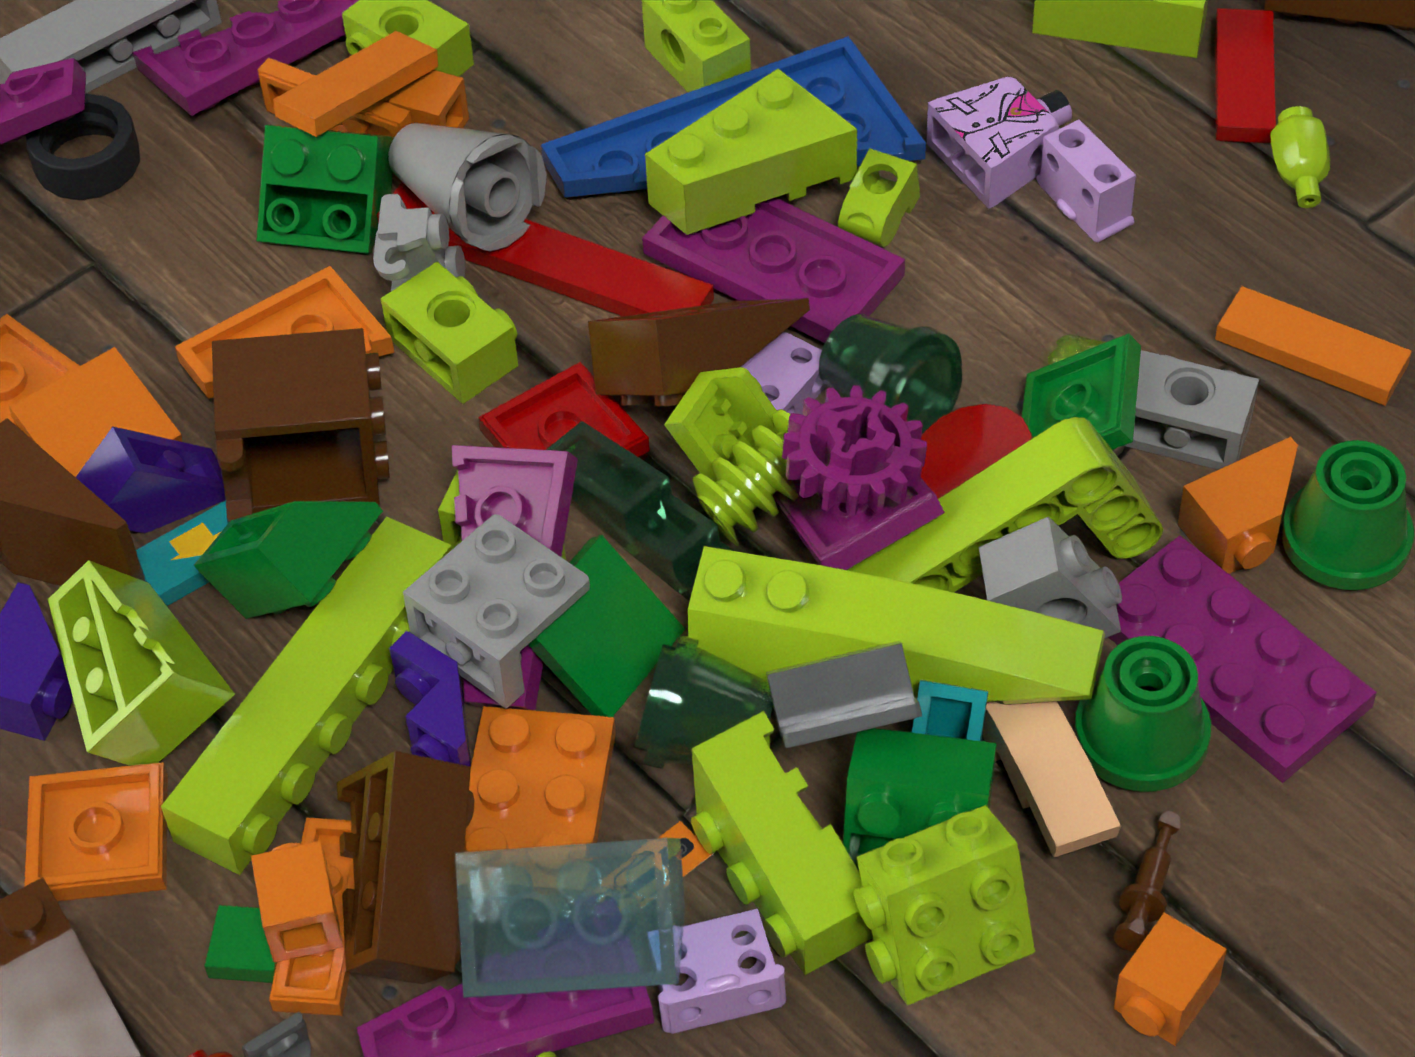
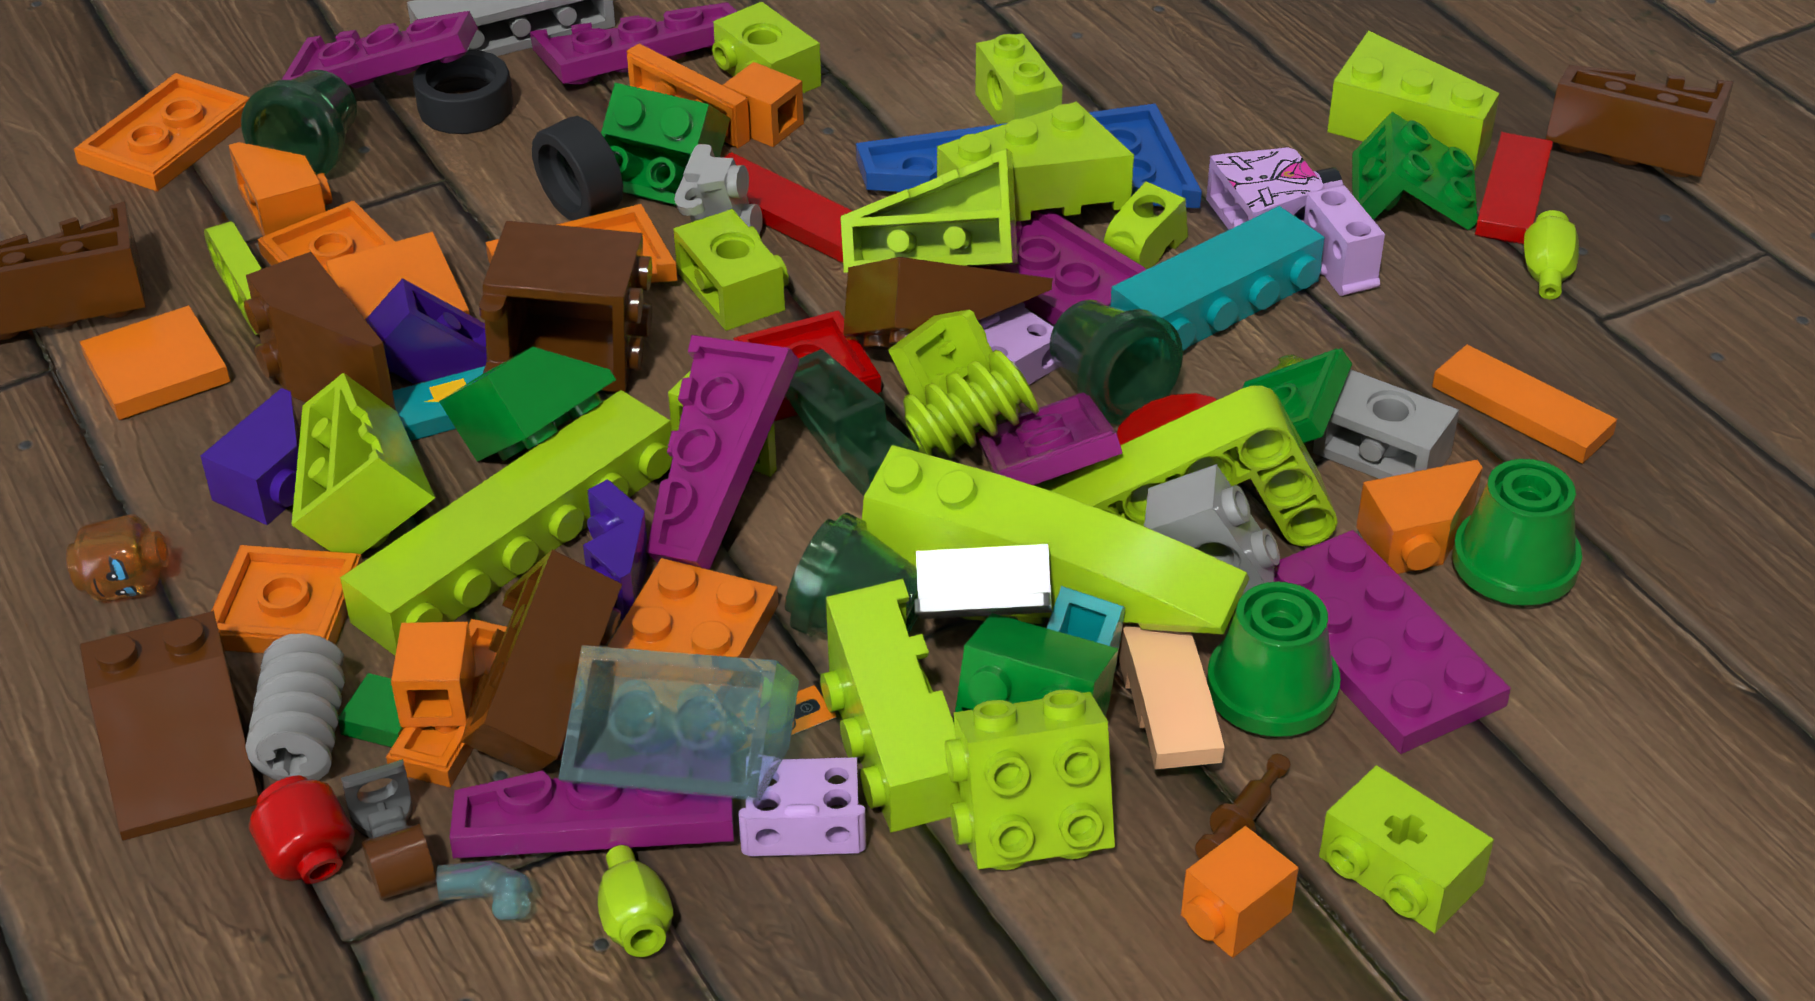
camera: 10 degrees right, 10 degrees down
orange tile [273,31,438,137] -> none
light grey cone [388,123,547,251] -> none
light grey bracket [403,514,590,709] -> none
green tile [528,535,685,717] -> none
magenta gear [782,385,927,516] -> none
none -> light grey piece [245,633,345,781]
none -> black tyre [532,116,623,221]
none -> lime wedge [841,148,1018,273]
none -> teal brick [1109,206,1325,365]
none -> lime brick [1319,765,1494,934]
none -> green bracket [1352,112,1478,230]

